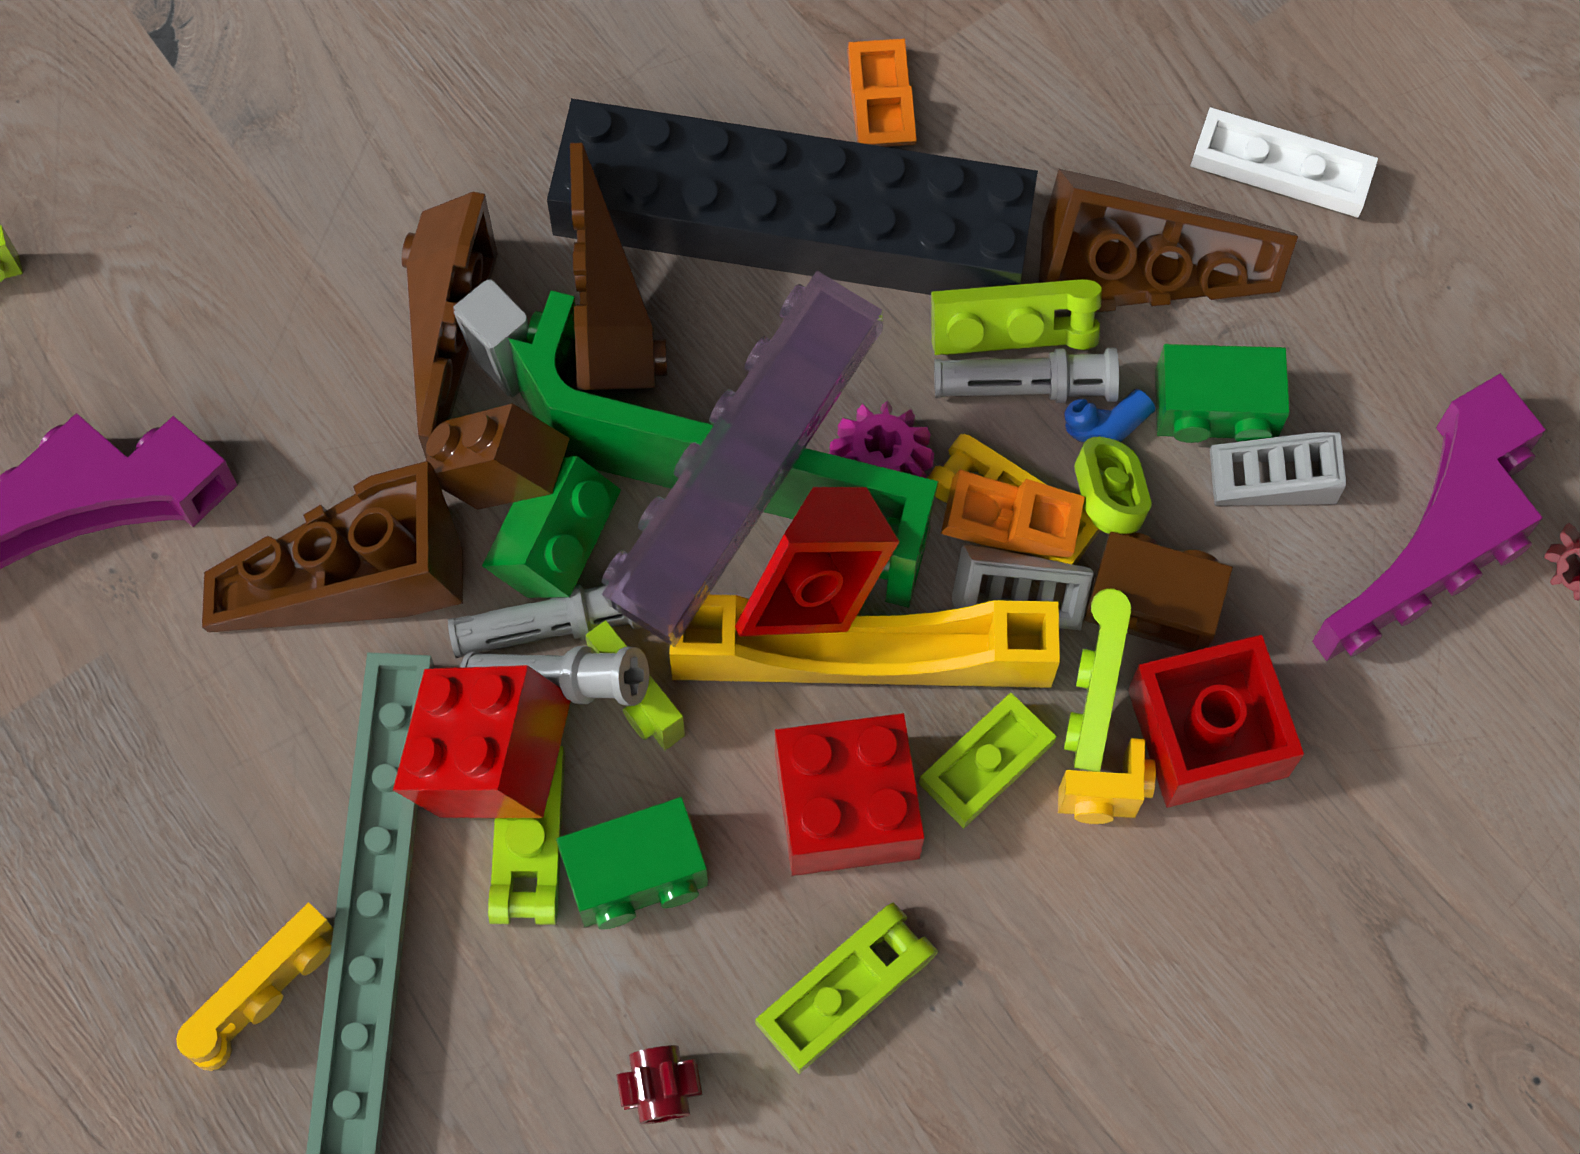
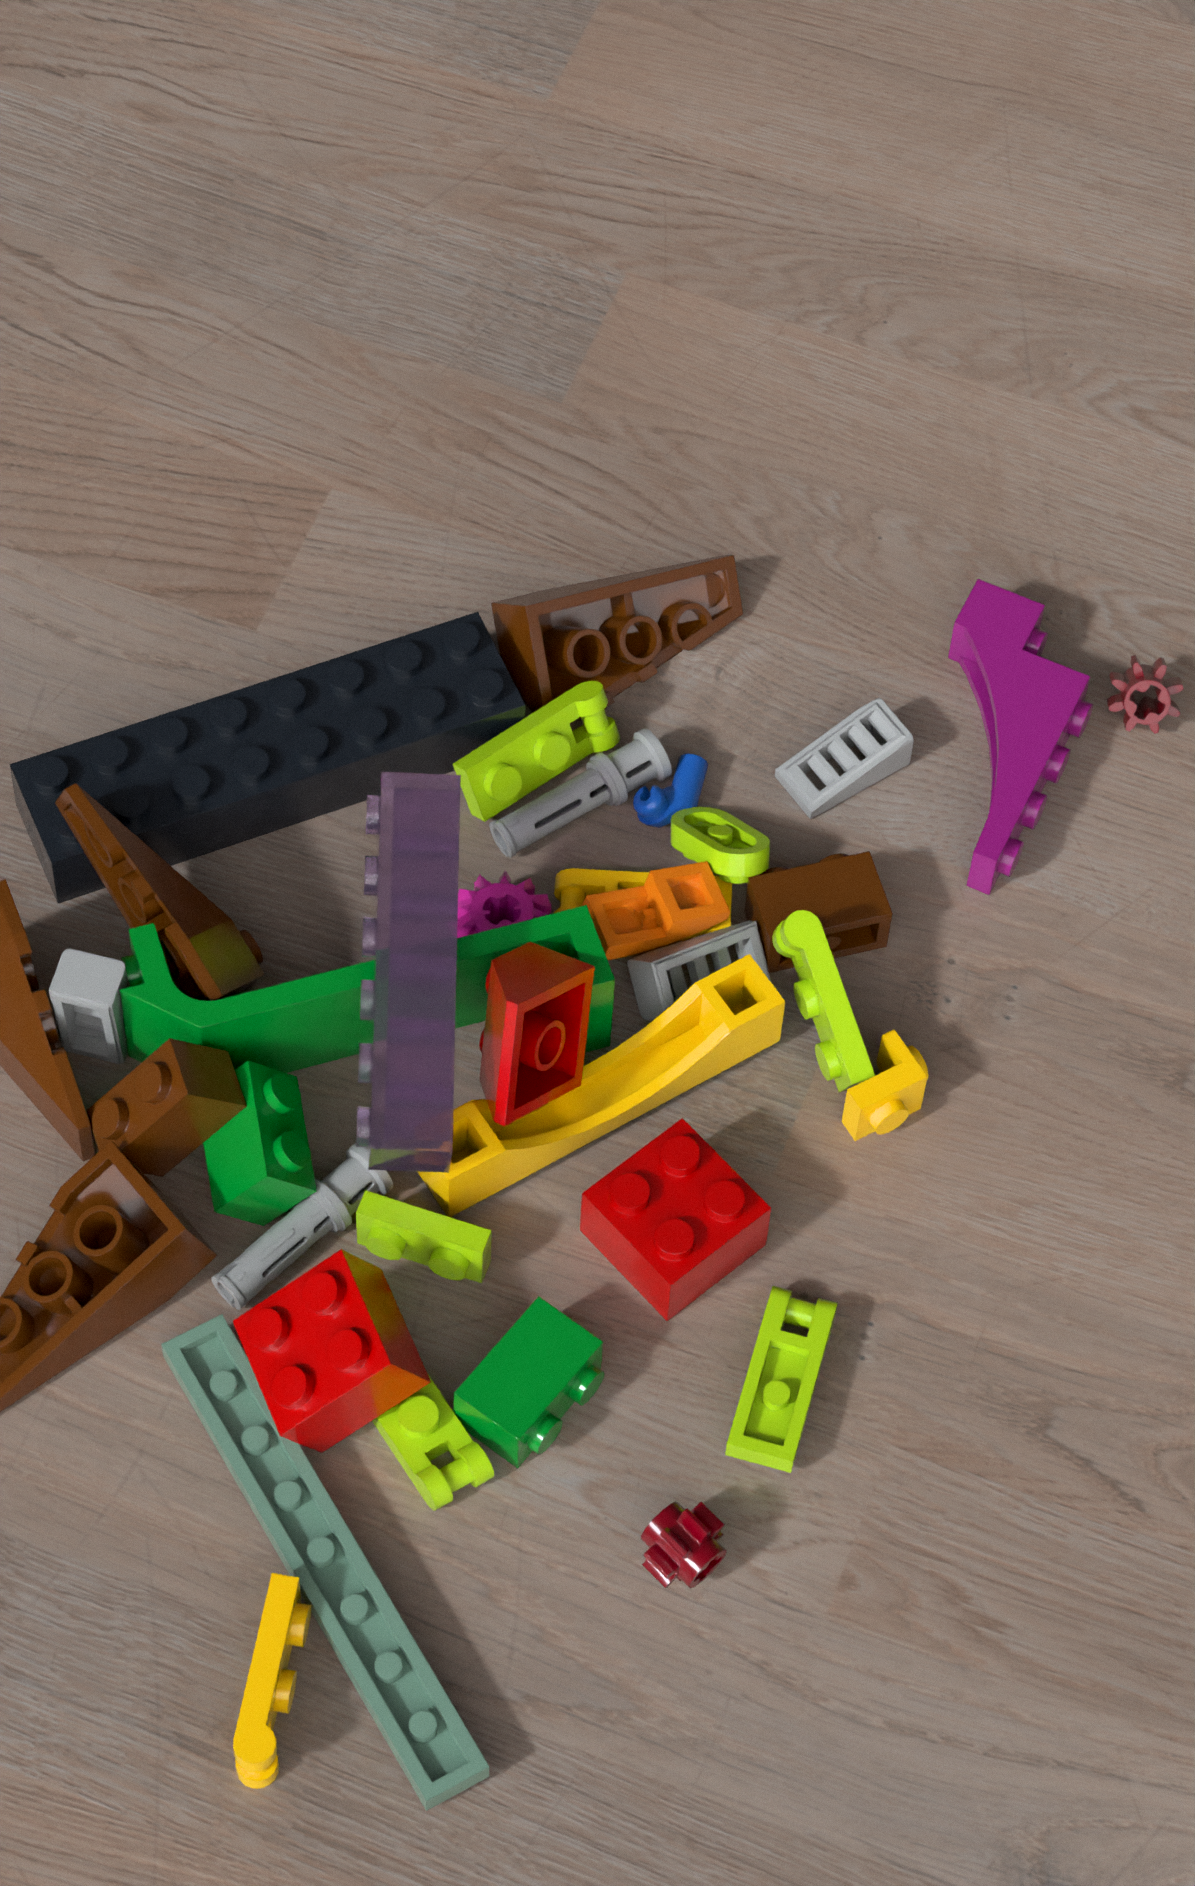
camera: 35 degrees left, 10 degrees down
light grey pin [460,646,649,706] -> none
orange slope [847,38,916,147] -> none
lime plate [919,692,1057,829] -> none
red brick [1128,635,1304,808] -> none
green brick [1155,344,1289,443] -> none
white plate [1190,107,1378,218] -> none

